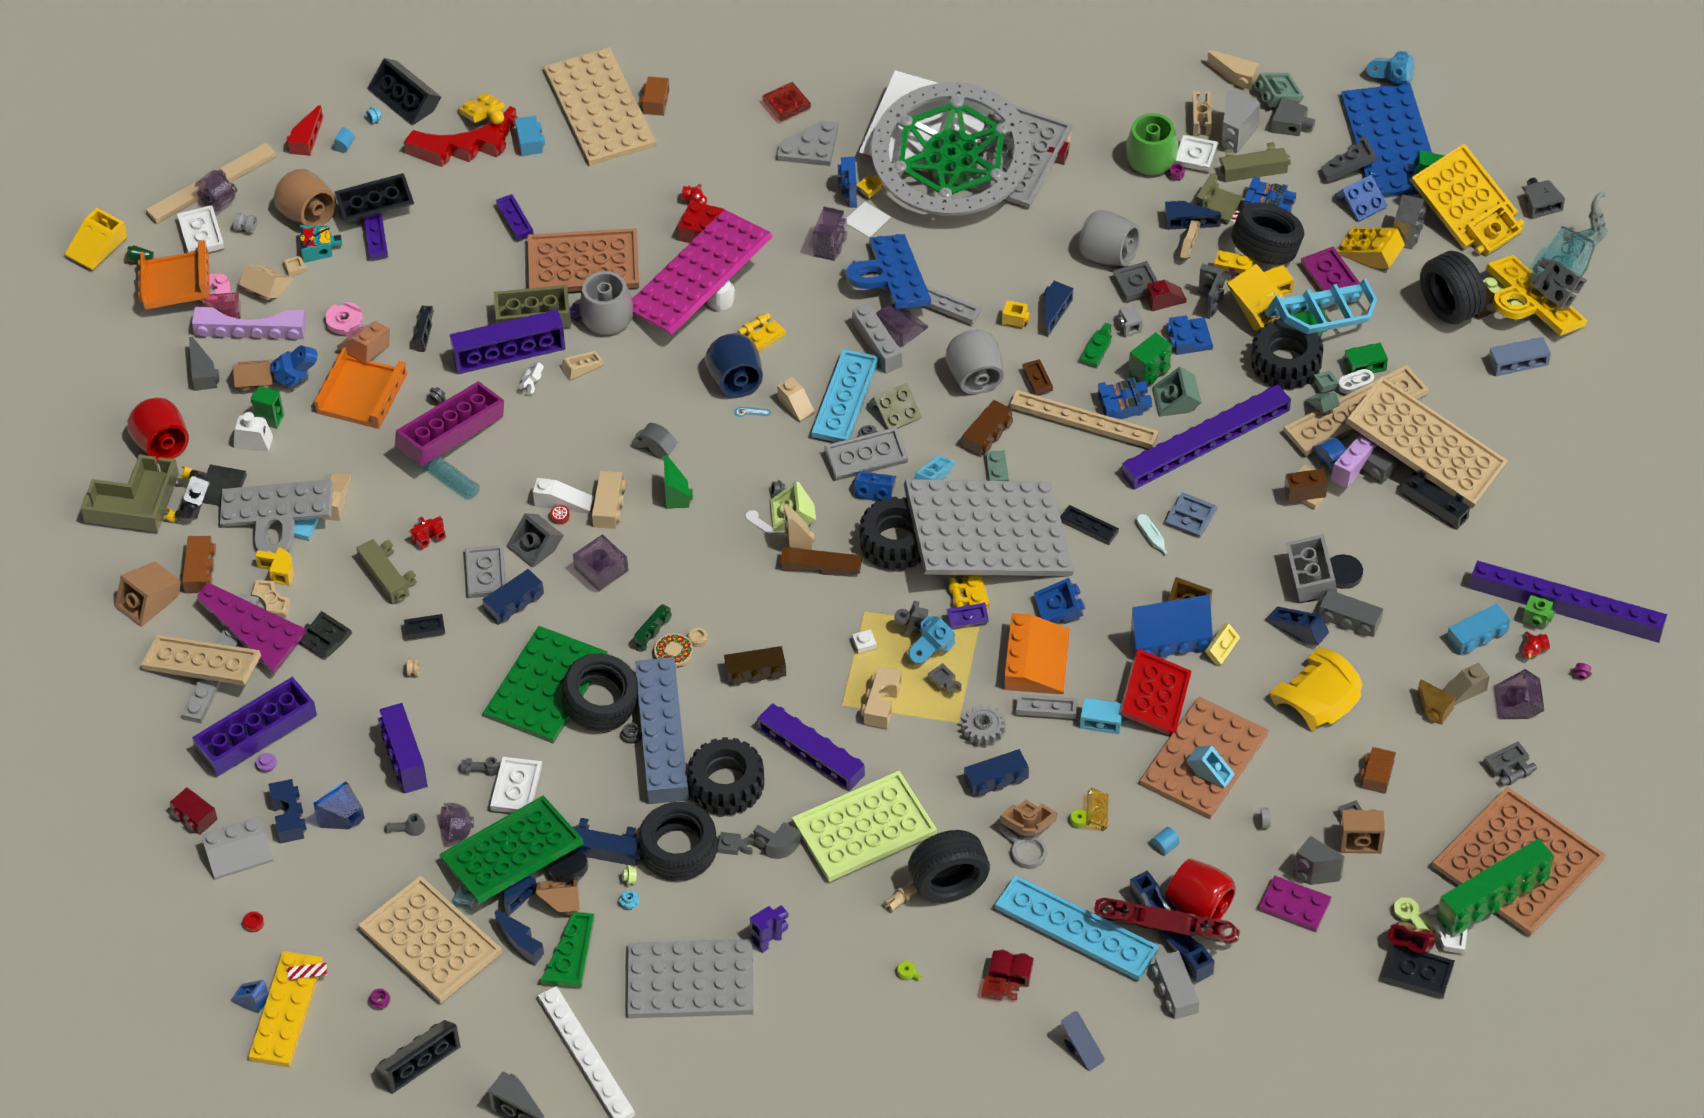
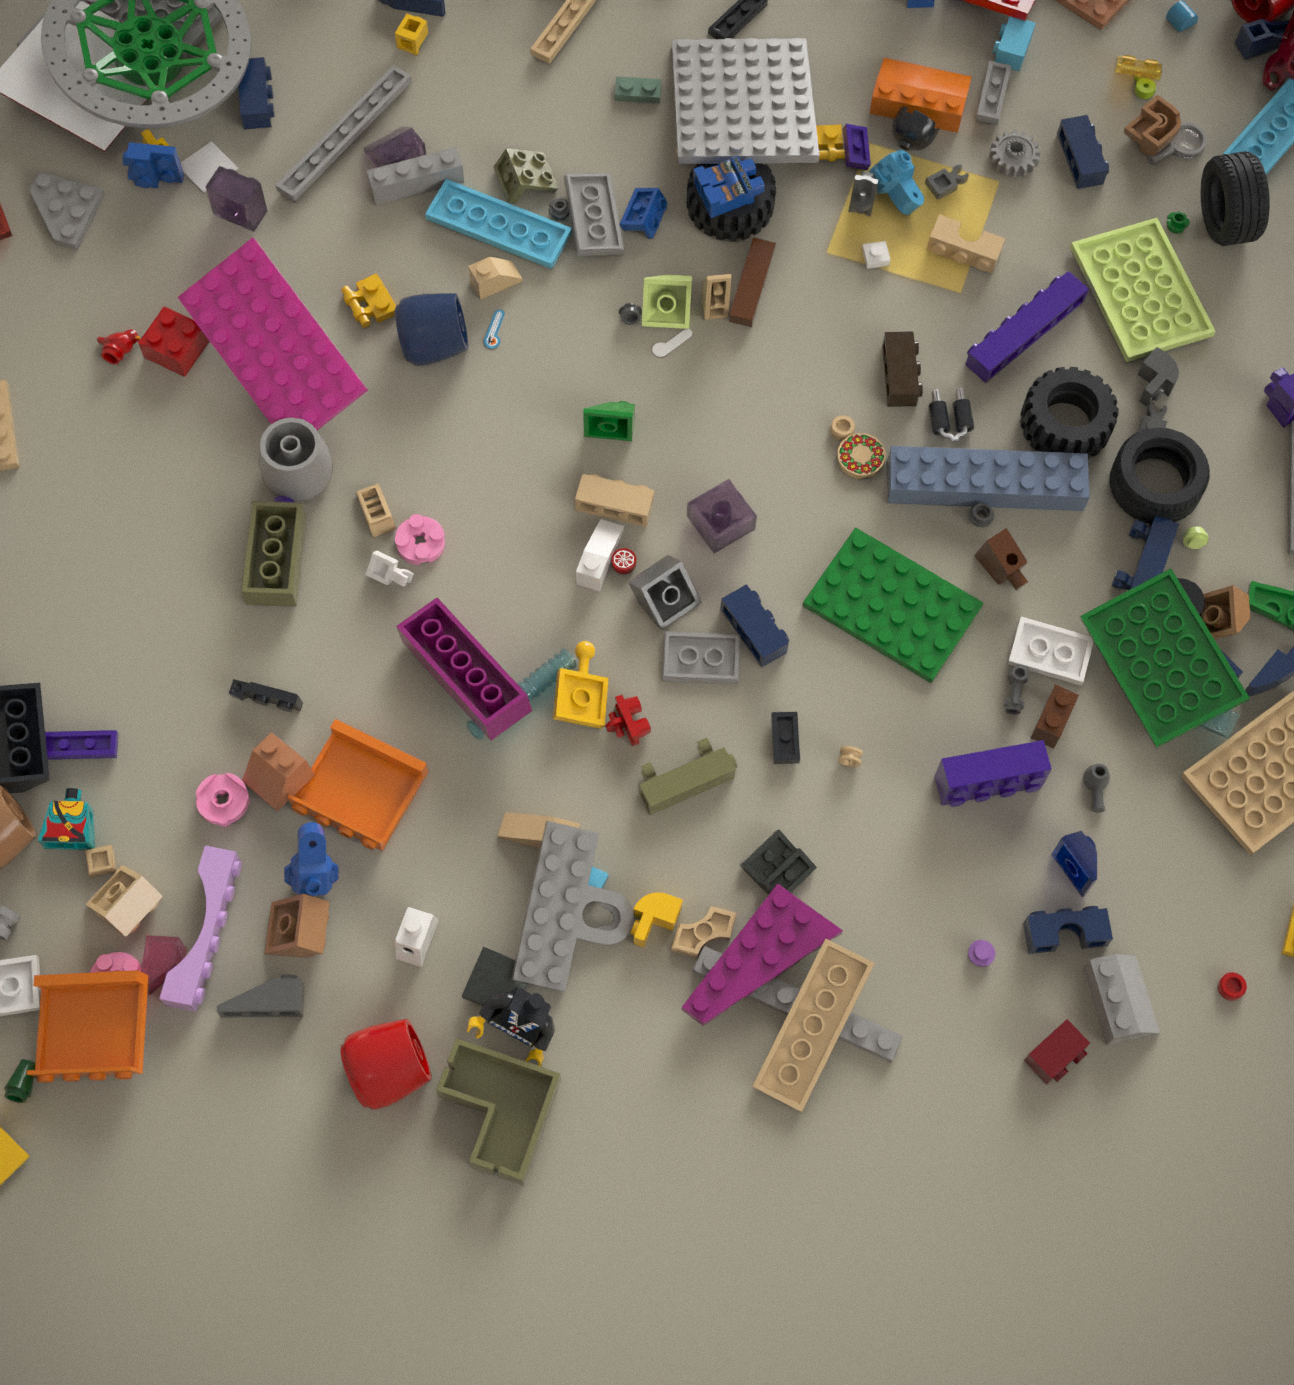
camera: 85 degrees left, 15 degrees up
medium nougat slope [115,561,181,626] -> none
dark orange brick [182,536,216,594] -> none
dark purple brick [192,676,317,776] -> none
green brick [251,386,284,429] -> none
dark grey plate [428,387,446,404] -> none
clear purple cylinder [440,803,474,843] -> none
dark purple brick [449,309,566,375] -> none
dark purple plate [496,194,534,240] -> none
nougat plate [528,228,639,292] -> none
black tyre [561,653,639,731] -> none
medium azure plate [619,890,640,910] -> none
dark grey brick [632,423,678,457] -> none
dark green plate [634,604,672,652] -> none
blue plate [846,234,932,309] -> none
tan pin [884,880,917,912] -> none
medium azure slope [914,455,955,480] -> none
light grey piece [945,329,1004,394] -> none
reddish brown brick [962,400,1013,457] -> none
reddish brown plate [1022,359,1053,395] -> none
blue plate [1034,578,1085,623] -> none
none -> dark blue brick [239,57,275,130]
none -> bright pink plate [395,514,445,565]
none -> yellow plate [553,641,609,729]
none -> blue hips [694,156,765,218]
none -> black cylinder [892,107,940,151]
none -> black piece [928,387,974,441]
none -> reddish brown torso [974,528,1028,591]
none -> reddish brown brick [1031,684,1079,749]

